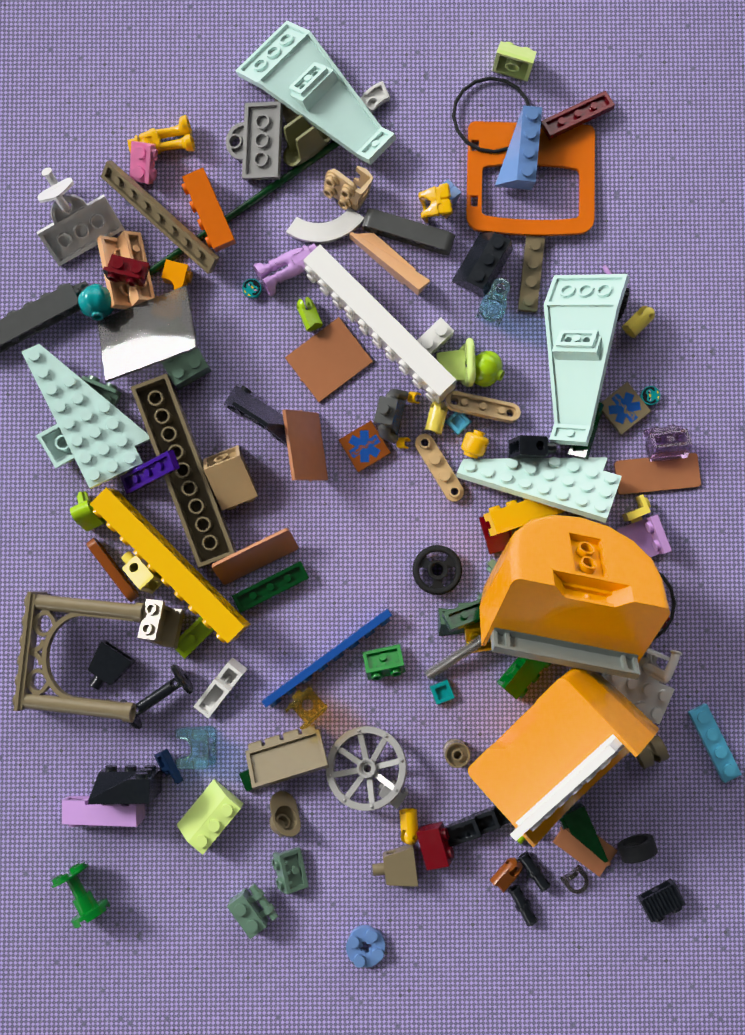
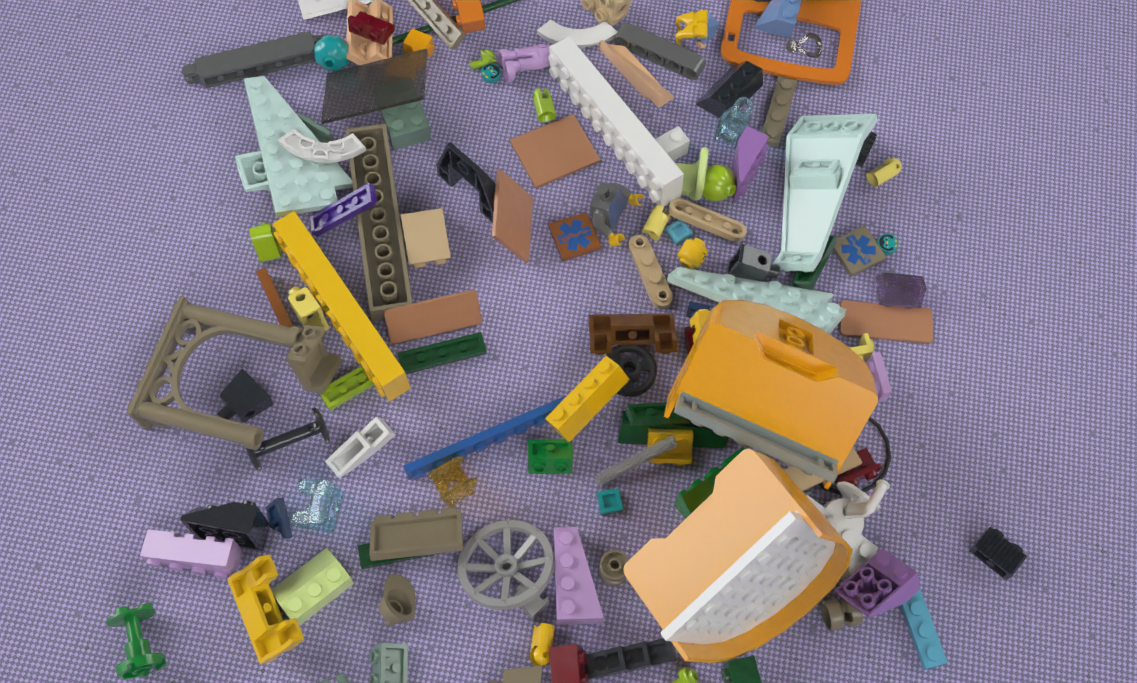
camera: 10 degrees right, 20 degrees down
none -> yellow bracket [227,555,305,665]
none -> white tile [278,128,366,163]
none -> lime plate [470,48,497,69]
none -> yellow brick [545,356,630,442]
none -> lavender wedge [553,527,604,625]
none -> reddish brown bracket [589,313,677,355]
none -> dark blue plate [686,301,710,319]
none -> medium lavender slope [732,126,769,202]
none -> clear smoke piece [786,32,822,58]
none -> medium lavender slope [834,548,920,618]

